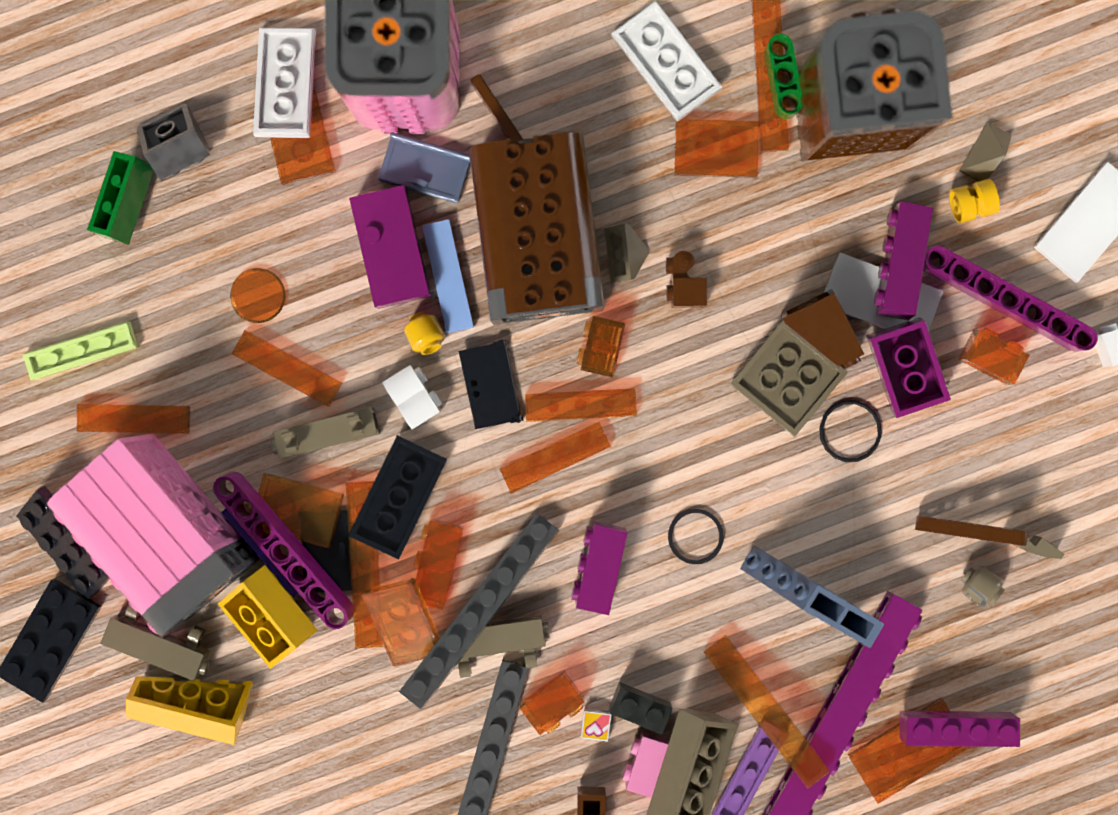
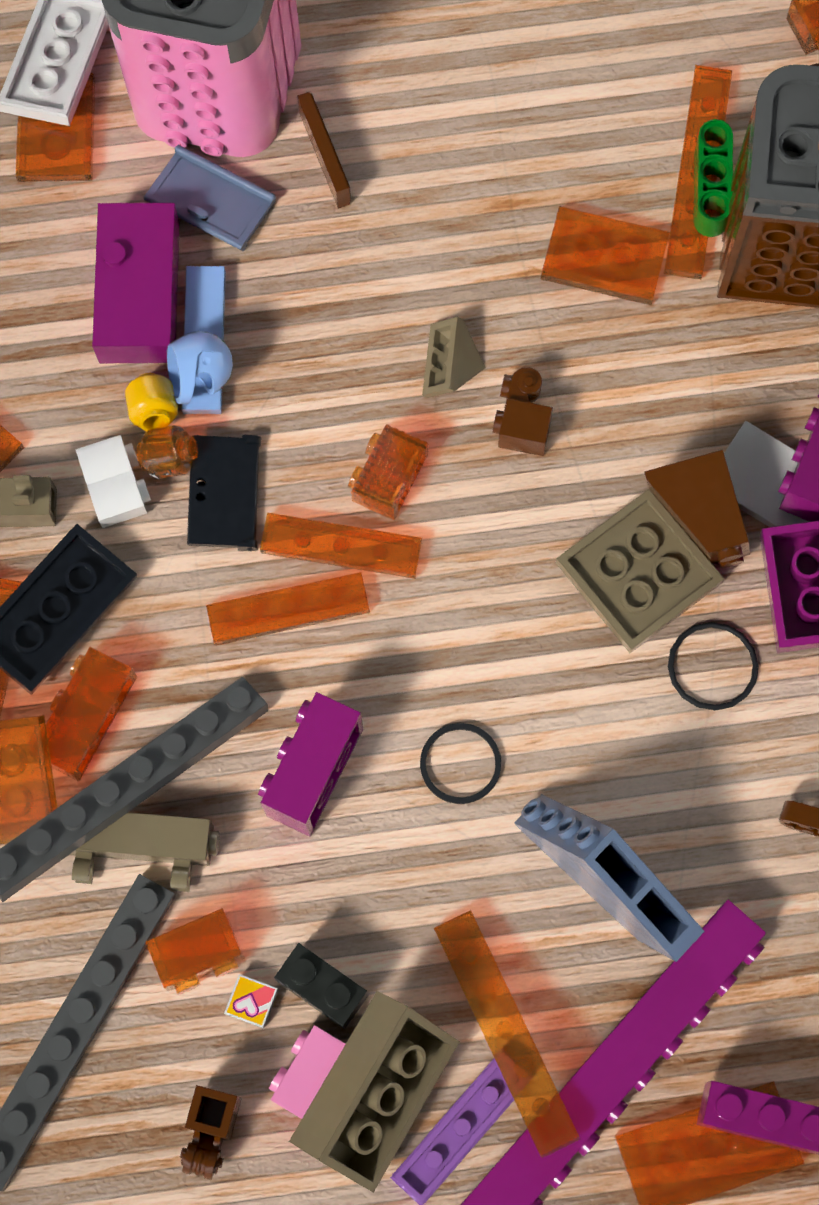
camera: 15 degrees right, 15 degrees down
reddish brown piece [469,132,605,325] -> none
white tile [611,1,722,122] -> none
none -> clear orange head [136,425,198,479]
none -> light blue helmet [167,331,233,404]

